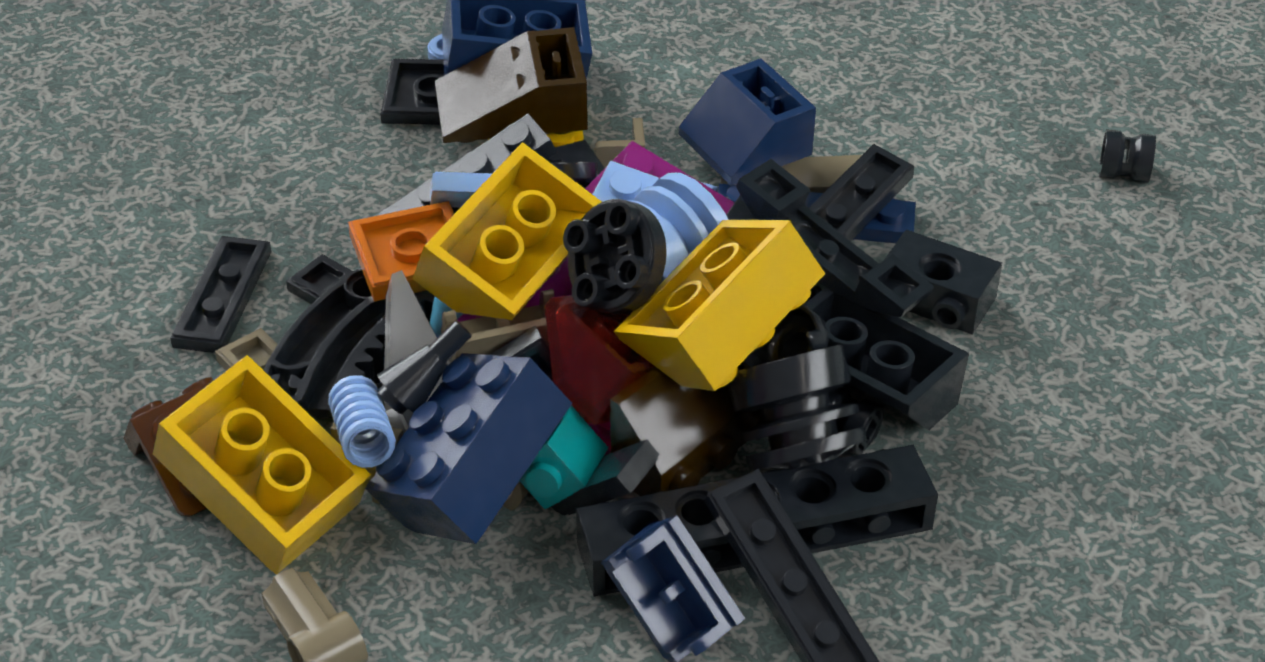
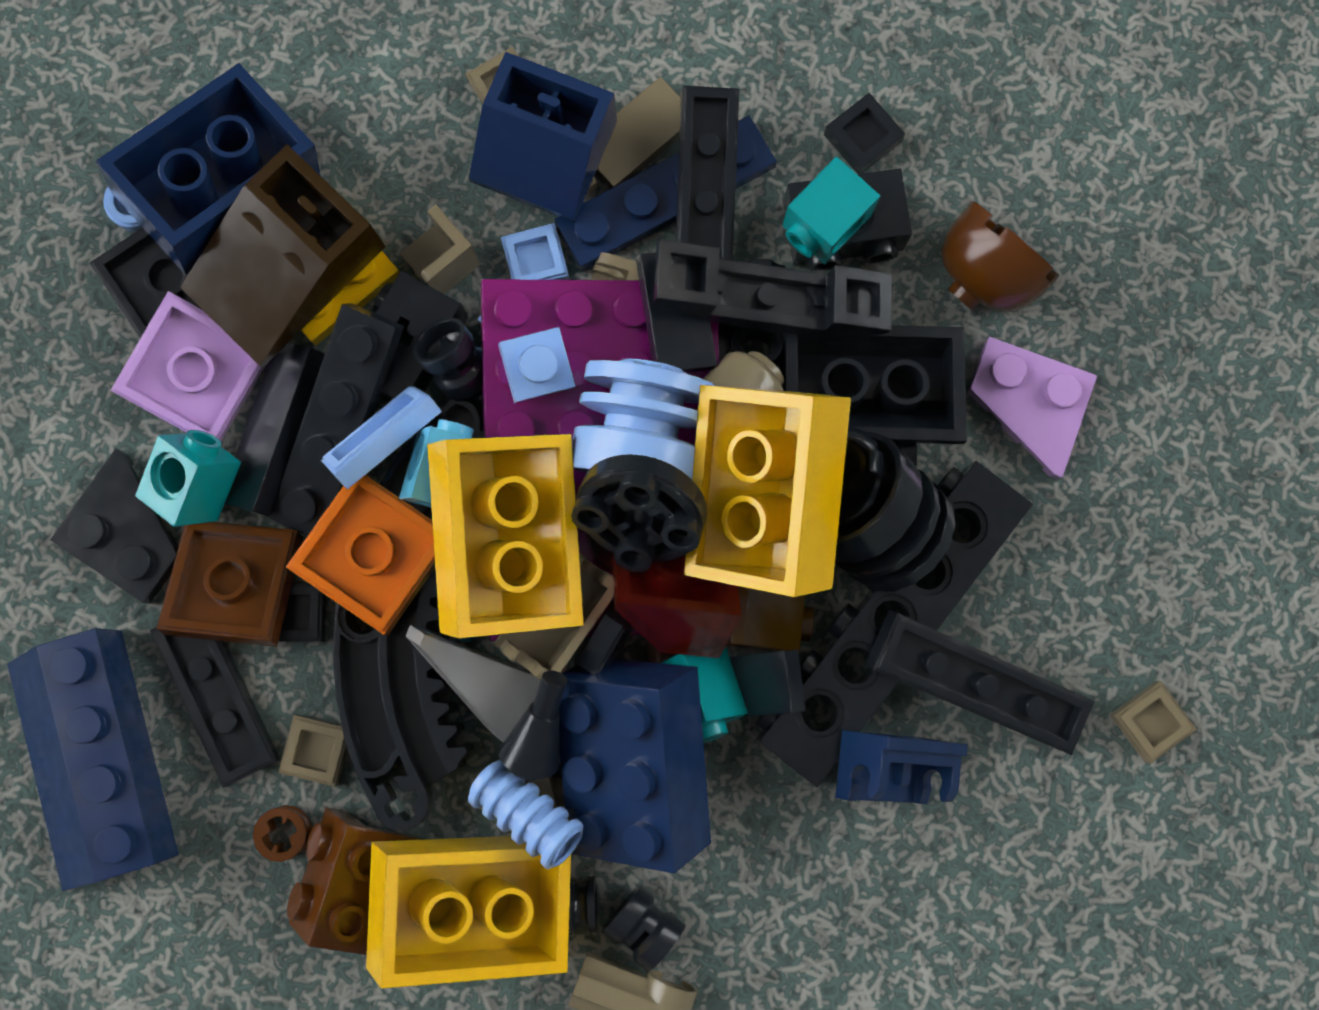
camera: 35 degrees left, 40 degrees up
none -> dark blue slope [7,628,179,891]
none -> black wing [50,448,179,604]
none -> lavender tile [110,291,267,441]
none -> teal brick [135,430,241,527]
none -> reddish brown tile [156,522,303,647]
none -> black tile [225,343,325,517]
none -> reddish brown bush [253,805,312,862]
none -> black bush [569,876,598,934]
none -> black wheel [601,884,686,973]
none -> teal brick [782,156,881,265]
none -> black plate [824,93,905,174]
none -> reddish brown cylinder [941,201,1059,312]
none -> lavender wing [967,337,1097,480]

